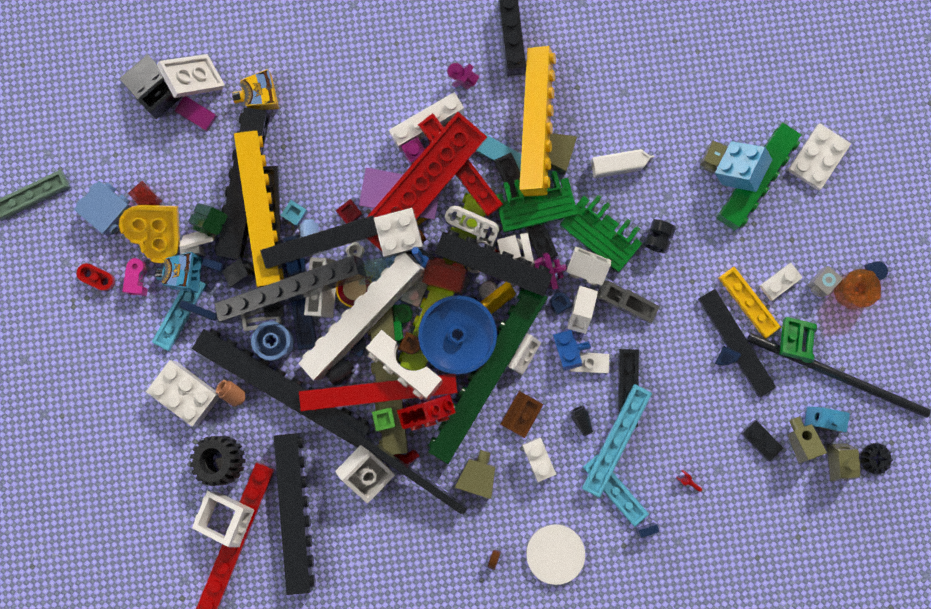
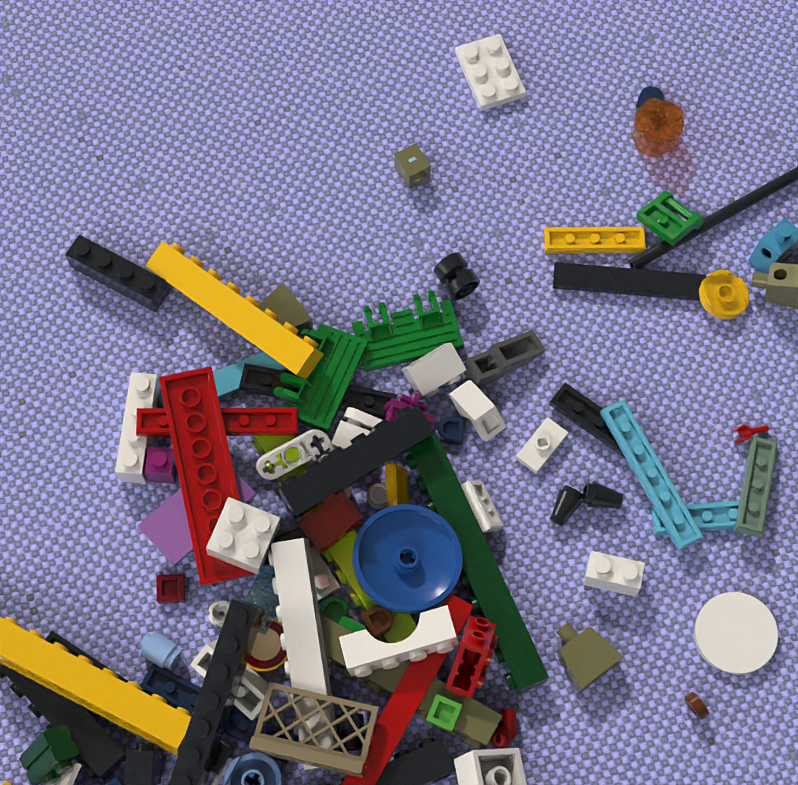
camera: 55 degrees left, 15 degrees down
black tile [260,215,378,269] -> none
medium azure plate [280,200,308,227] -> none
black tile [334,417,467,515] -> none
blue bar [411,247,430,270] -> none
magenta hips [447,63,480,90] -> none
reddish brown plate [500,391,544,438] -> none
blue plate [553,330,591,371] -> none
white piece [591,149,655,179] -> none
dark blue tile [635,522,660,538] -> none
dark azure brick [715,141,772,192] -> none
dark blue tile [715,346,741,366] -> none
green brick [716,122,801,231] -> none
black plate [741,420,783,462] -> none
white plate [759,263,803,301] -> none
light grey brick [807,266,843,298] -> none
none -> dark tan fence [249,682,379,778]
none -> black cone [549,485,584,527]
none -> yellow tile [699,270,750,320]
none -> sand green tile [734,436,778,538]

